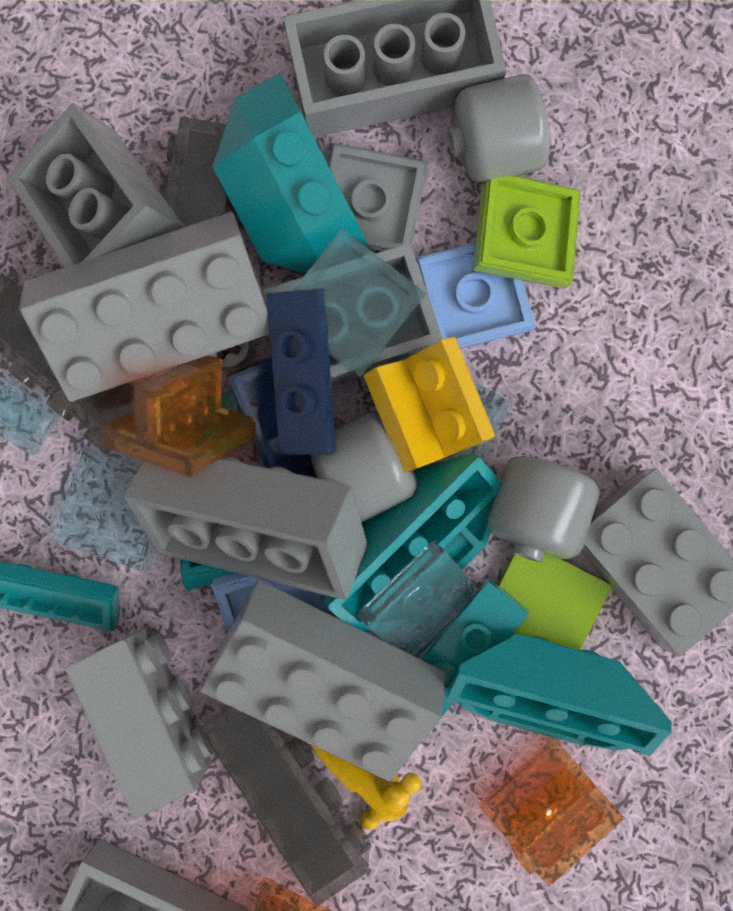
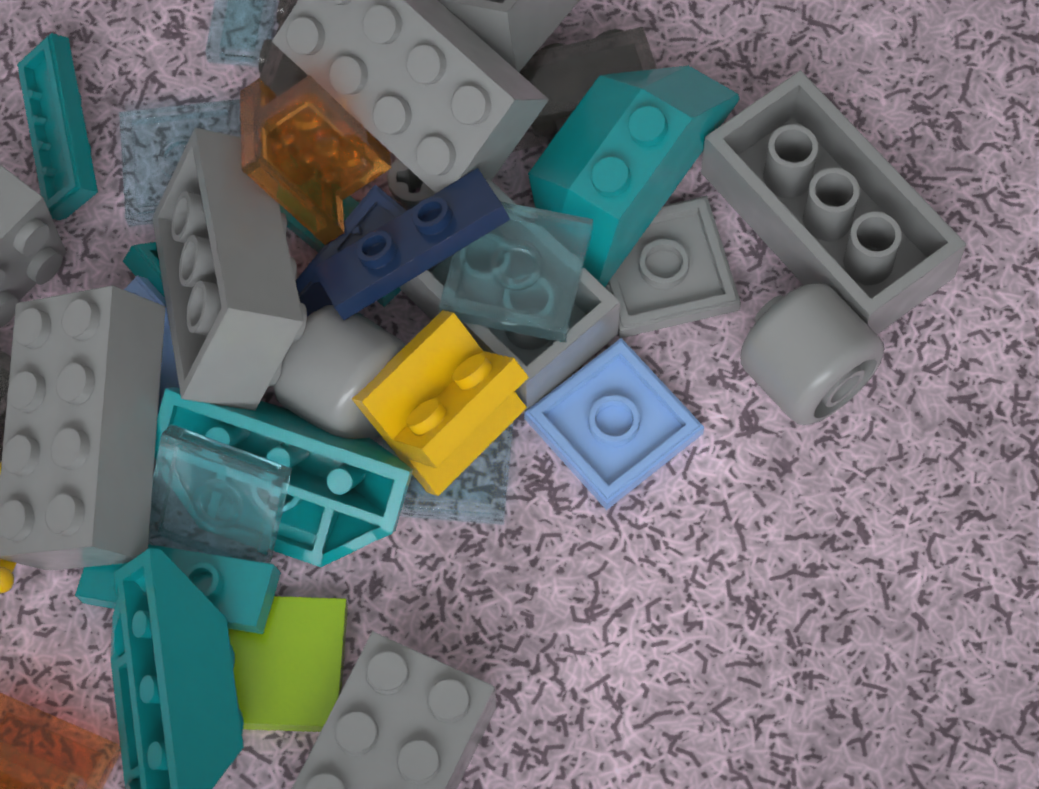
camera: 65 degrees right, 20 degrees down
lime tile [473,176,581,289] -> none
light grey head [488,456,600,563] -> none

